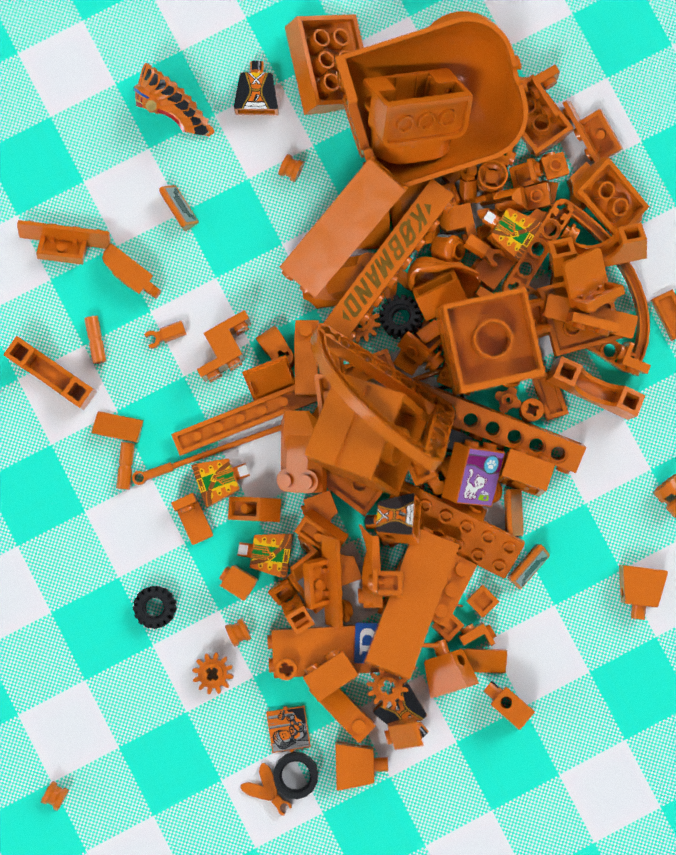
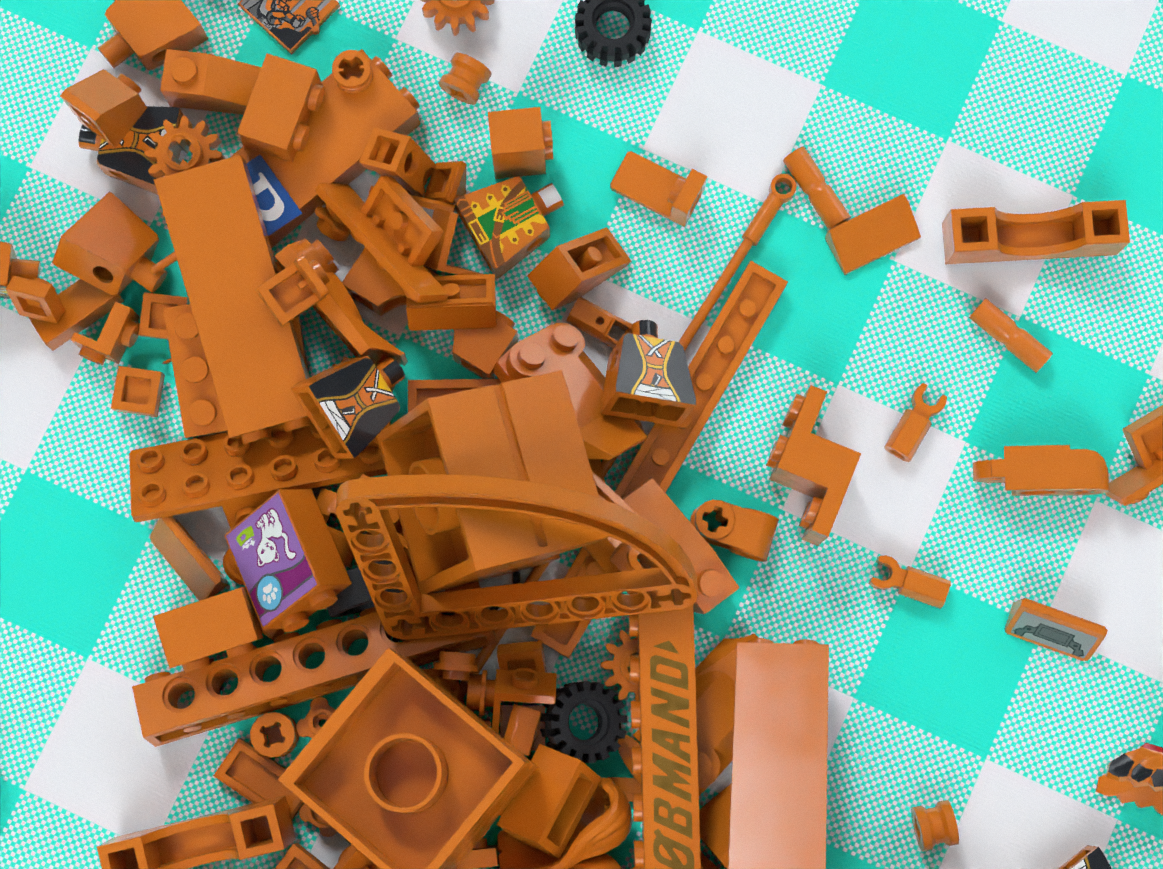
camera: 145 degrees right, 5 degrees down
torso [191,458,250,508] -> none
orange piece [242,355,295,401] -> none
slope [507,544,550,589] -> none
none -> orange plate [5,275,65,324]
none -> orange plate [434,651,479,681]
none -> orange bar [566,296,632,349]
none -> torso [600,320,696,427]
none -> orange bar [868,555,951,609]

